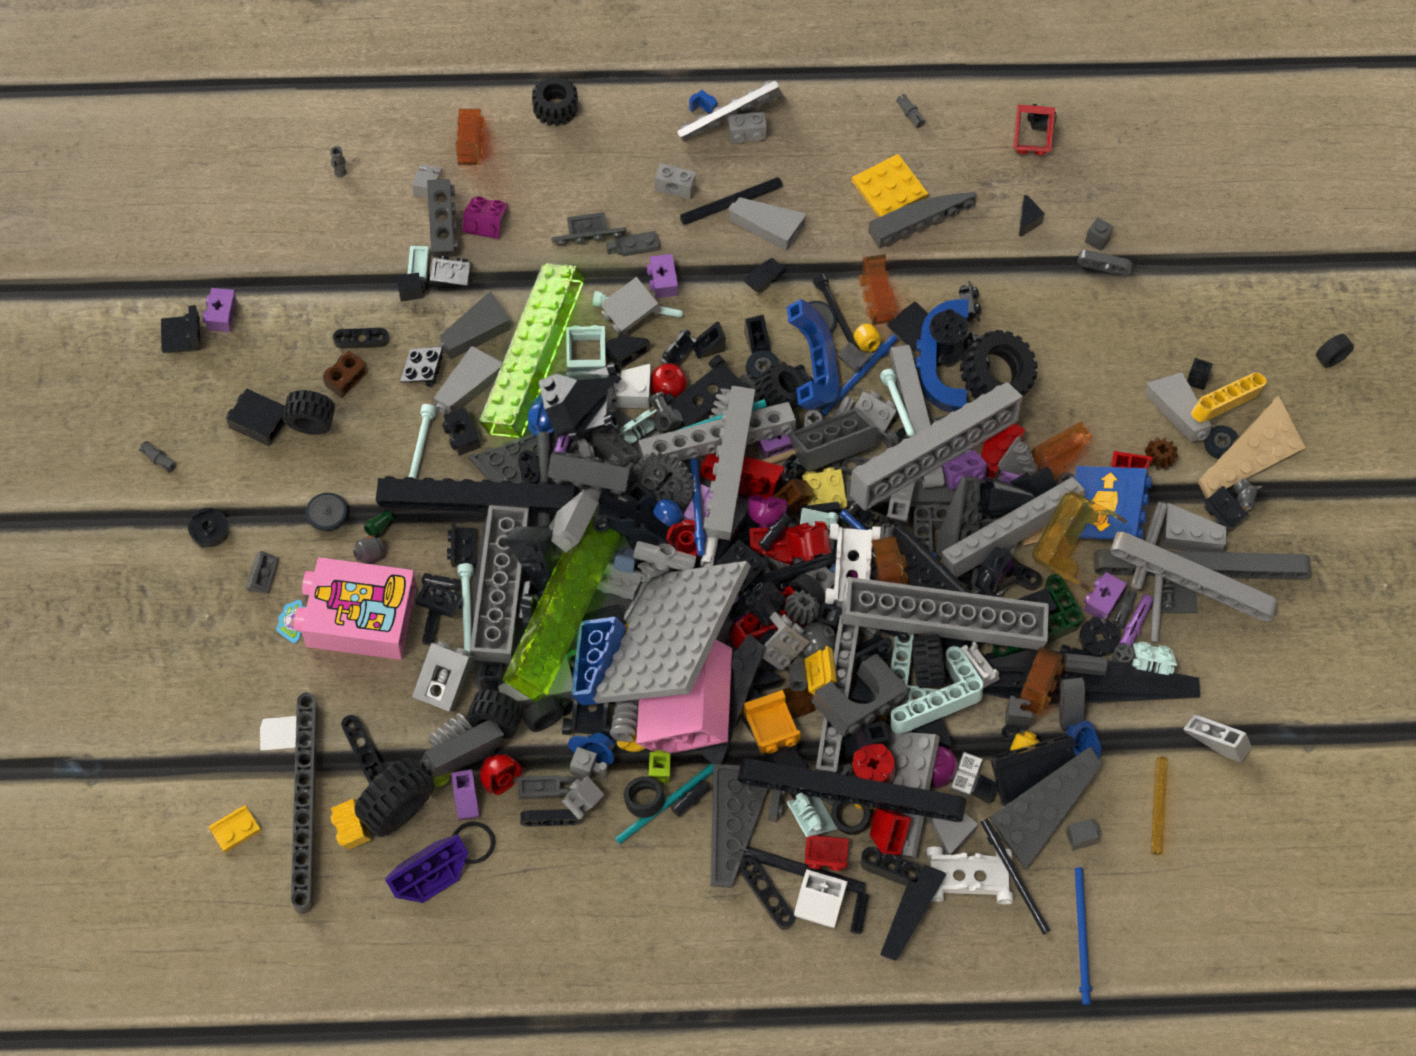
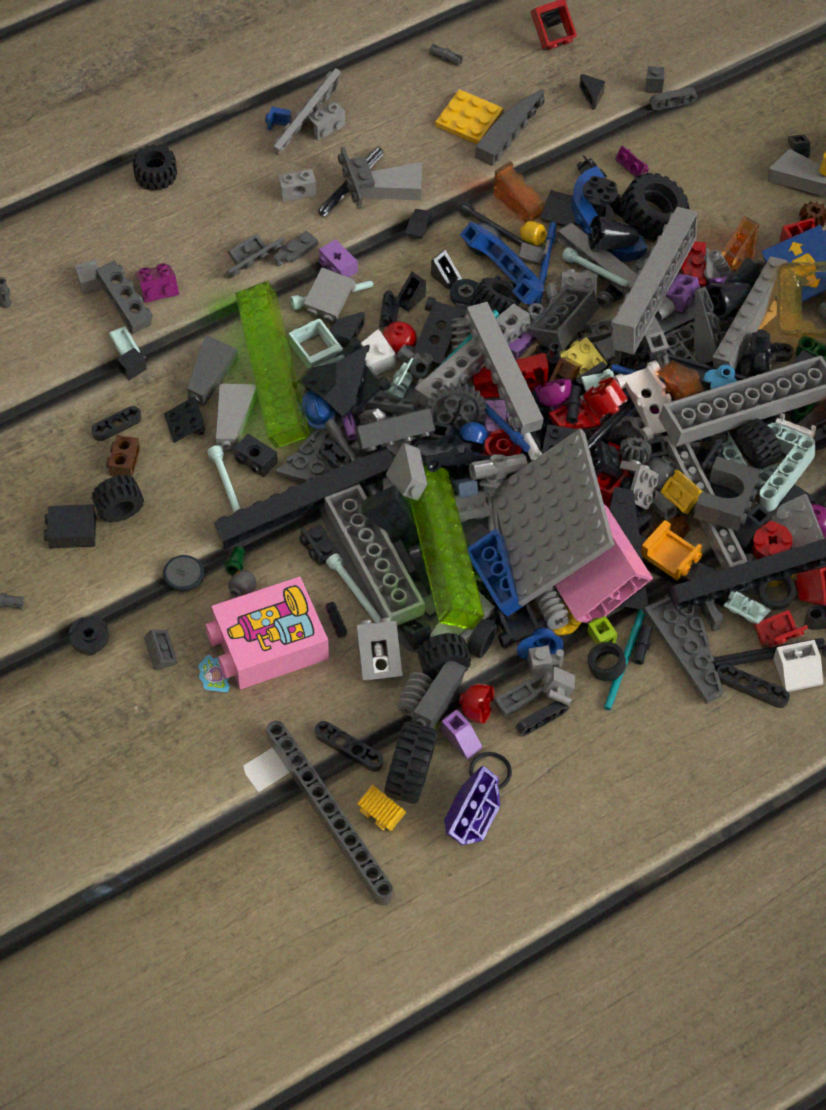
camera: 30 degrees left, 5 degrees down
yellow plate [208,805,261,853] -> none
black bracket [416,582,463,618] -> none
black axle [422,573,461,591] -> none
bracket [430,255,472,286] -> none
clear orange wedge [456,109,485,165] -> none
none -> dark grey bracket [338,147,375,209]
none -> black cone [588,216,639,251]
none -> magenta hinge [615,145,649,178]
none -> dark azure plate [703,365,737,390]

